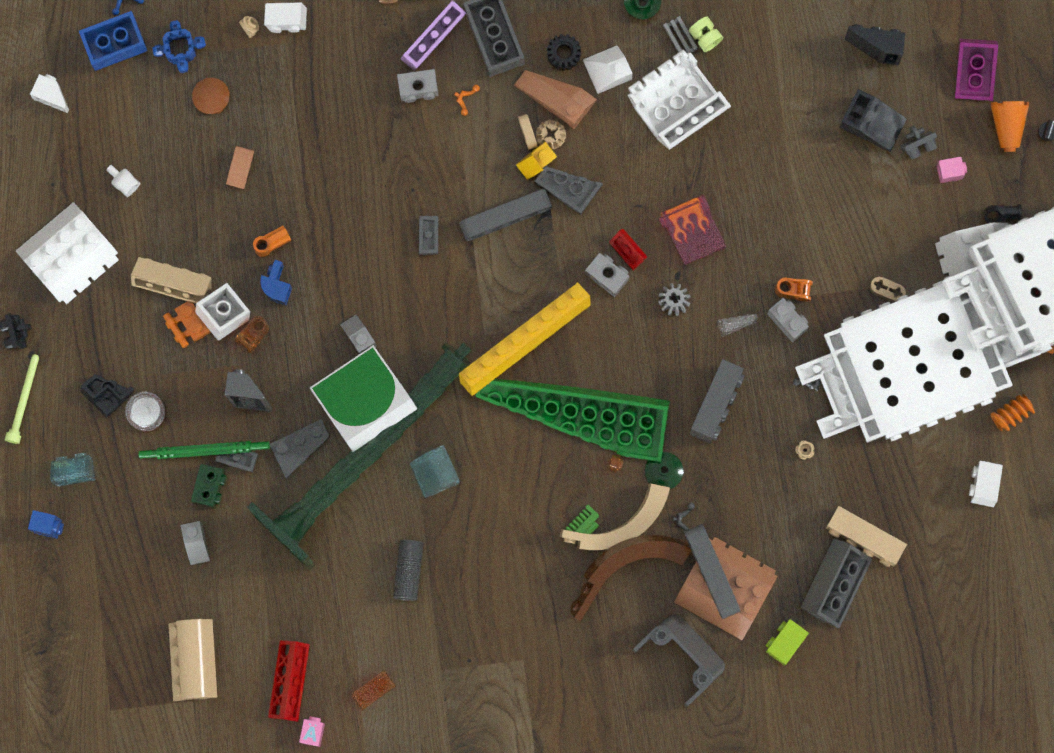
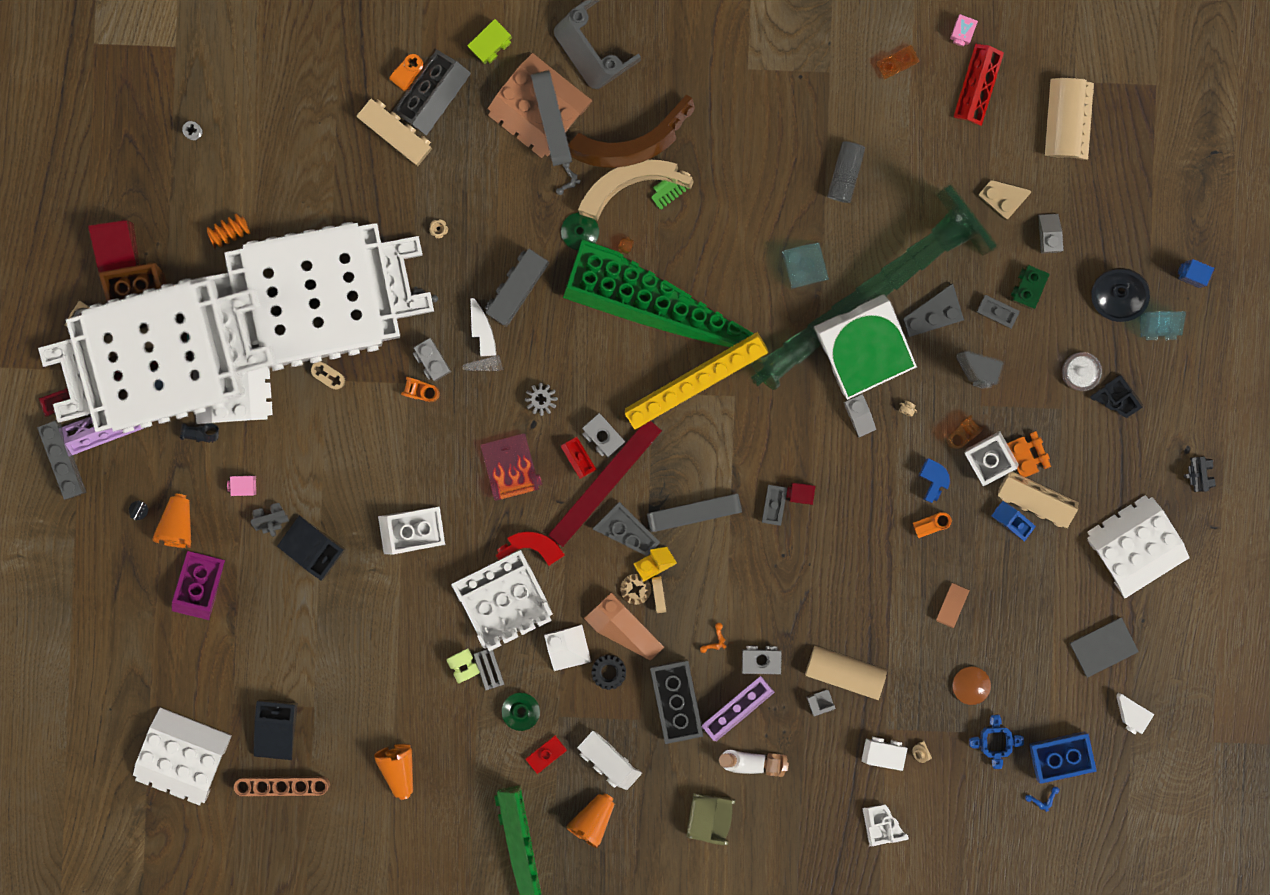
camera: 175 degrees left, 10 degrees up
yellowish green piece [4,354,39,444] -> none
white piece [106,165,140,197] -> none
green axle [139,441,270,459] -> none
black slope [845,24,905,65] -> none
white brick [969,461,1003,507] -> none
none -> white slope [378,507,445,554]
none -> orange piece [389,54,423,91]
none -> white slope [471,298,497,357]
none -> red arch [496,531,565,566]
none -> dark red tile [549,421,662,547]
none -> dark red brick [786,483,816,505]
none -> tan brick [805,645,887,700]
none -> light grey panel [807,690,836,716]
none -> tan plate [899,401,917,417]
none -> tan wing [978,180,1031,220]
none -> blue slope [992,501,1036,542]
none -> dark grey tile [1070,617,1139,678]
none -> black dish [1092,268,1150,322]

